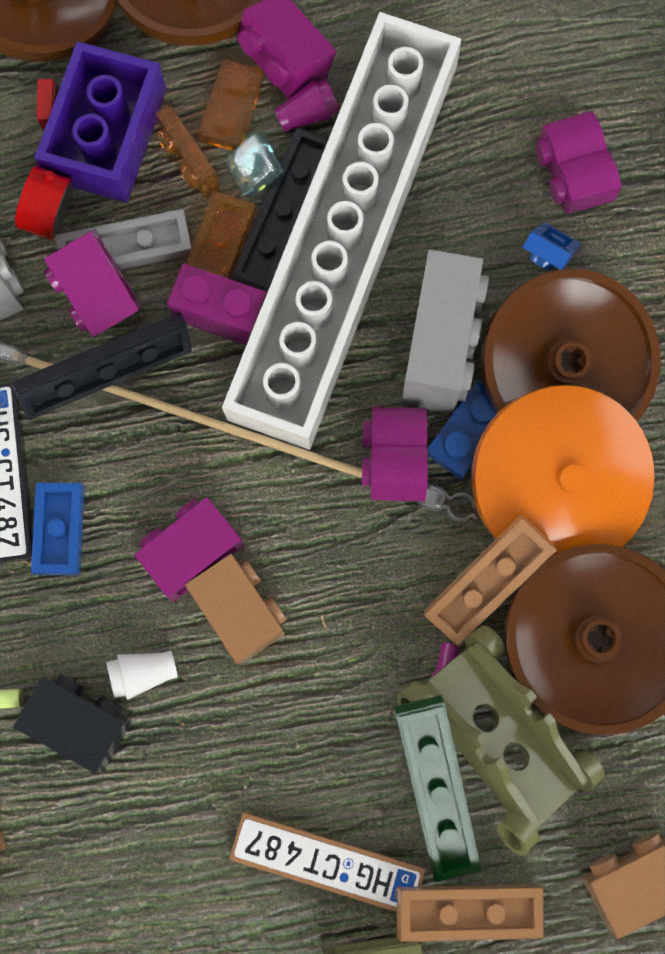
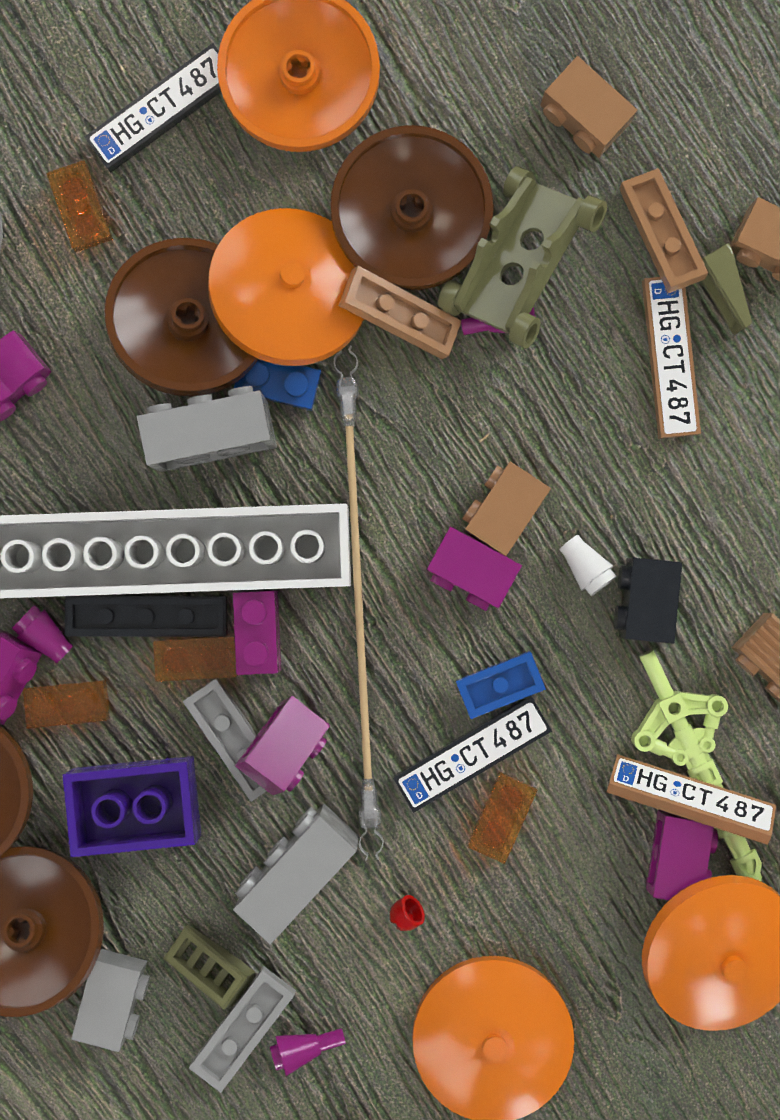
camera: 115 degrees left, 10 degrees up
black tile [11,312,192,421] -> none
red piece [15,165,73,241] -> none
red tile [37,79,59,132] -> none
clear orange plate [155,105,220,199] -> none
clear light blue plate [225,133,283,197] -> none
magenta brick [362,407,428,501] -> none
tile [394,695,481,883] -> none
blue plate [522,222,582,271] -> none

